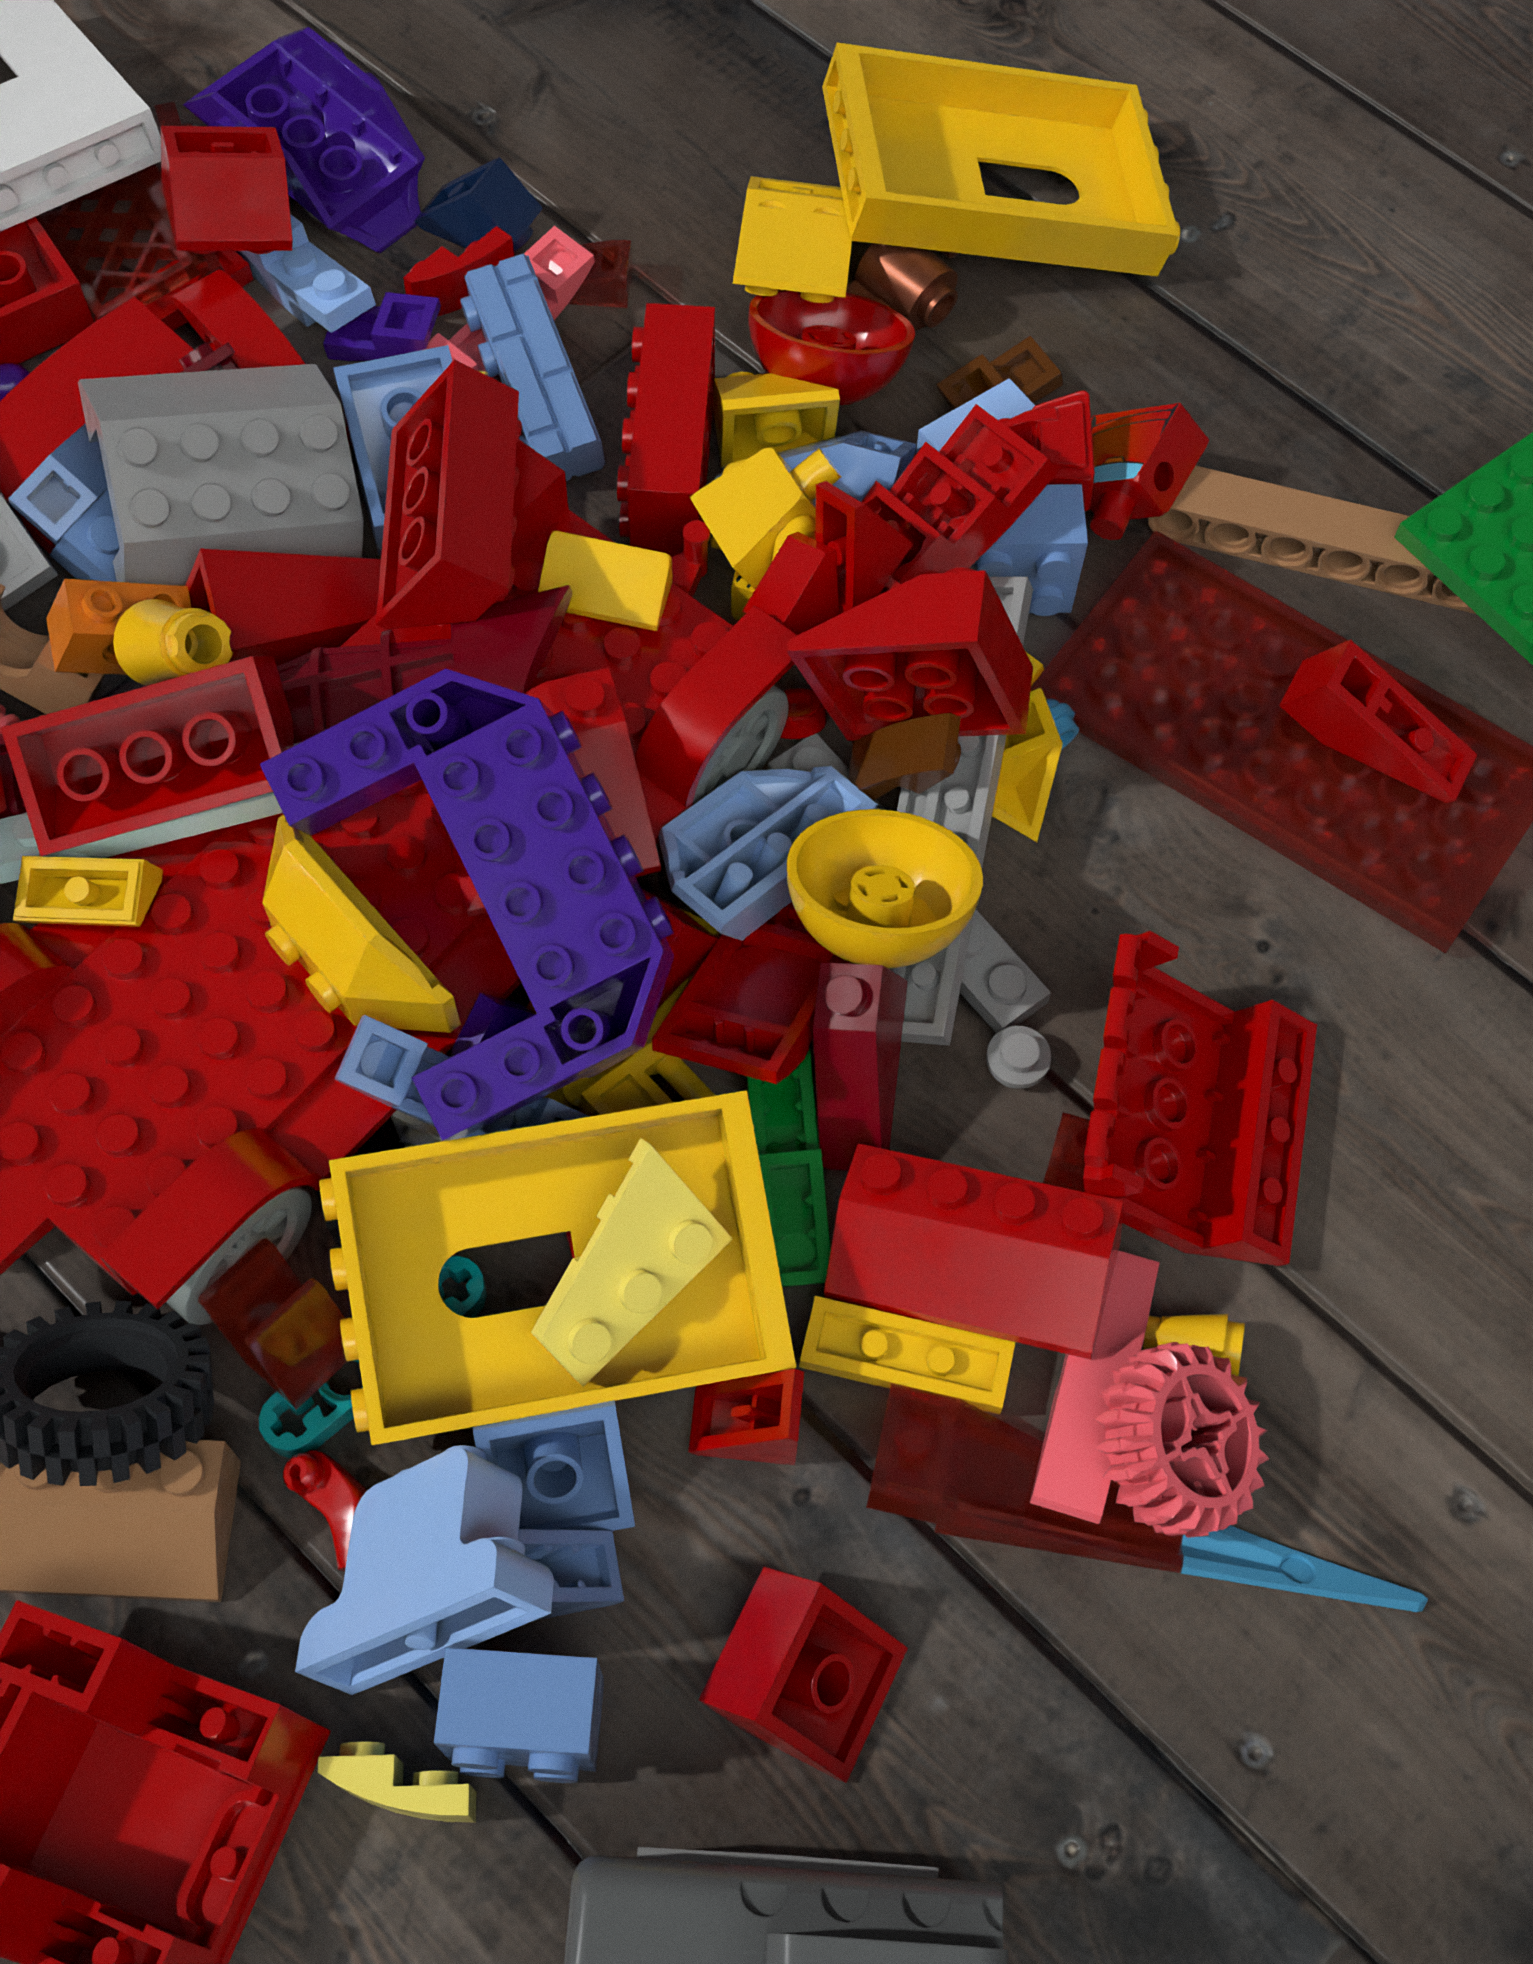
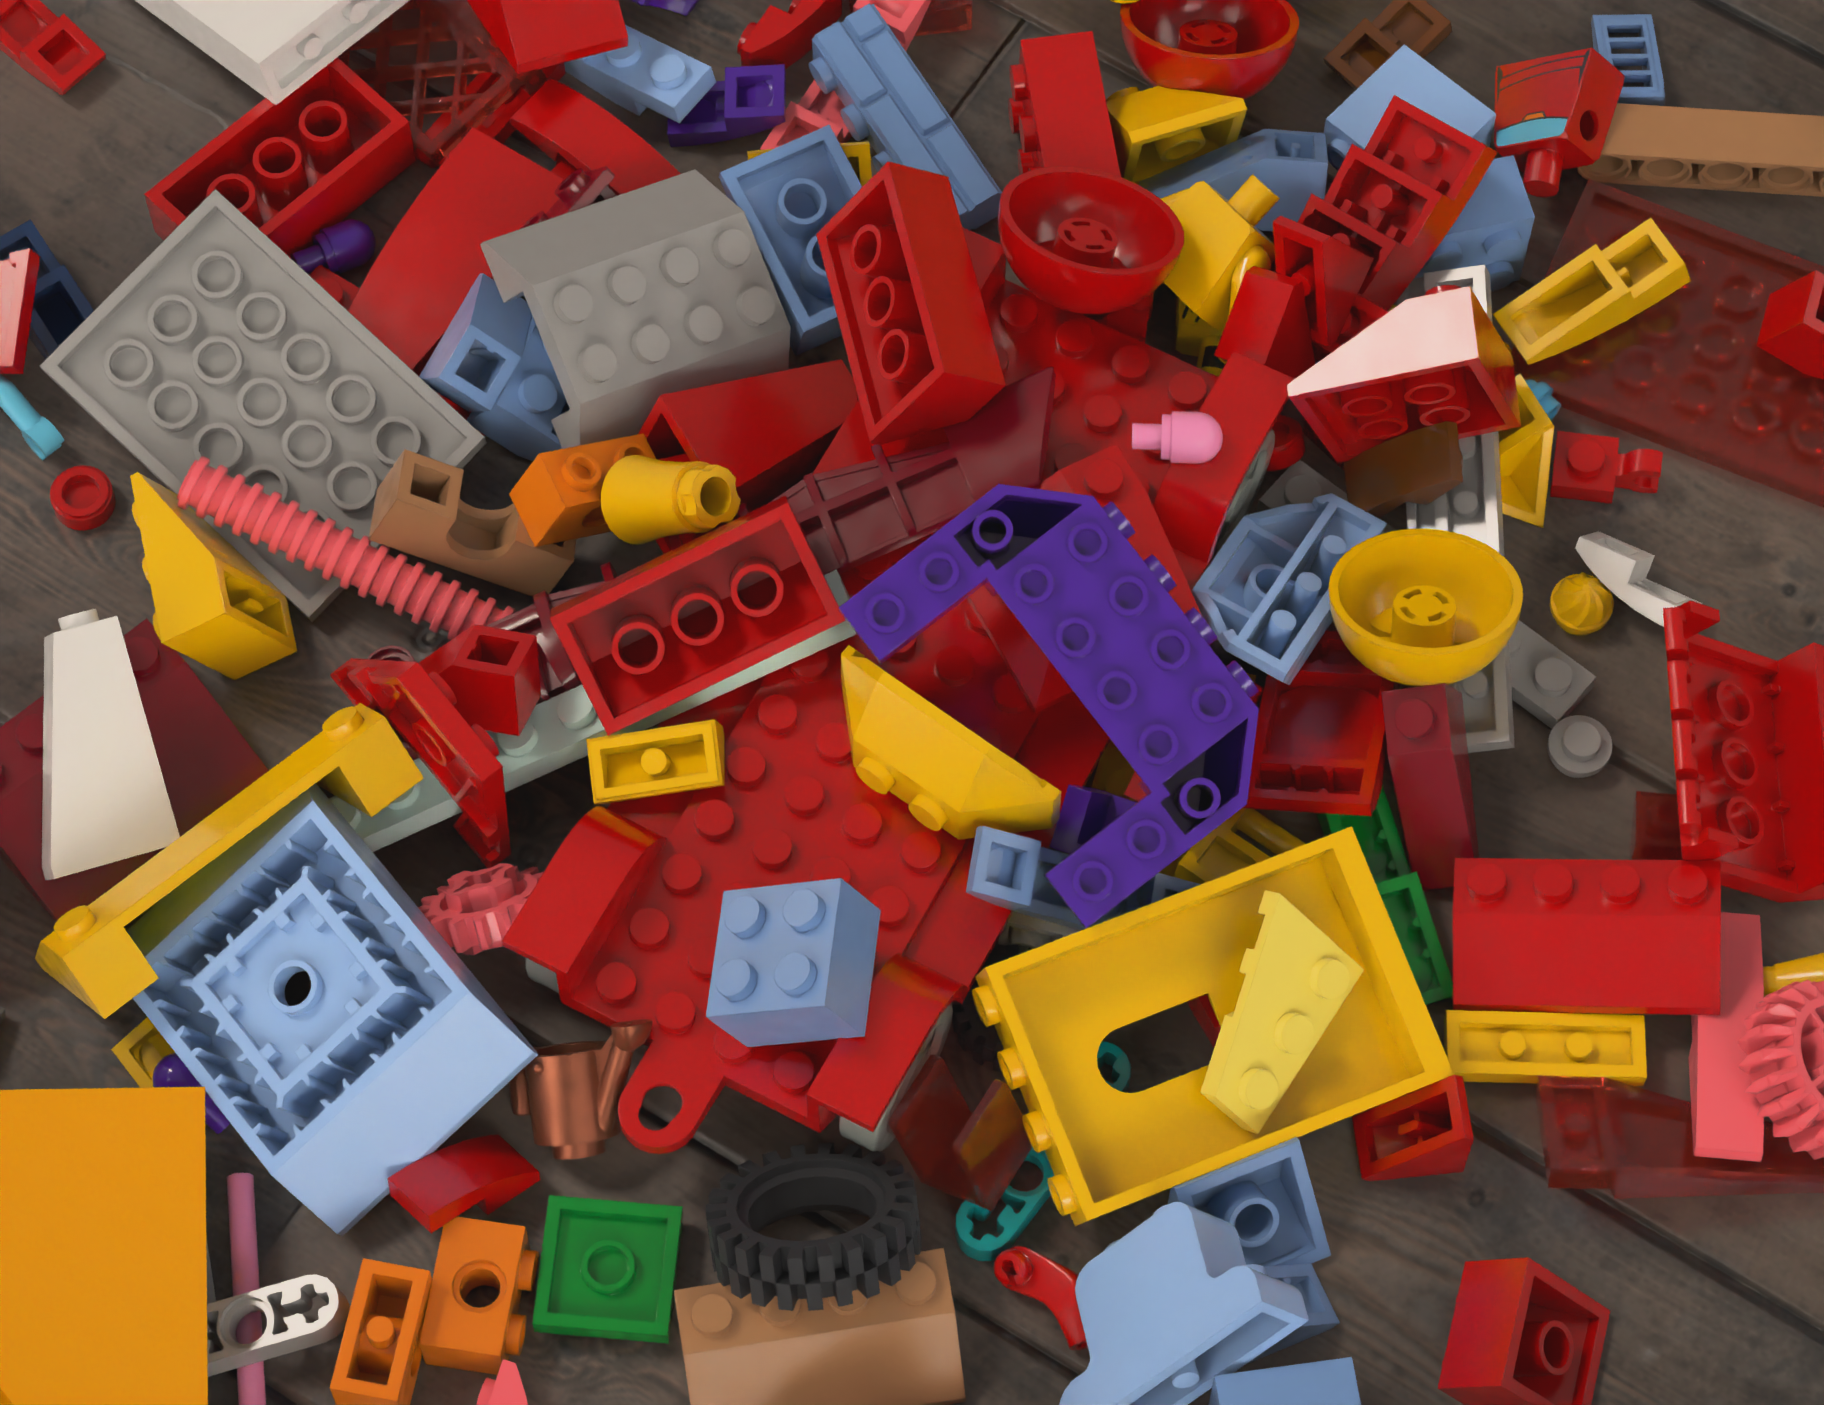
camera: 10 degrees left, 0 degrees up
yellow slope [538,531,673,631] -> none
red piece [999,390,1095,511] -> none
none -> medium blue brick [706,878,881,1047]
none -> red piece [998,166,1184,314]
none -> bright pink cylinder [1132,411,1223,464]
none -> yellow slope [1493,218,1691,365]
none -> red plate [1550,431,1663,504]
none -> yellow plate [1550,572,1614,636]
none -> white slope [1575,531,1702,627]
none -> medium blue slope [1591,14,1665,106]

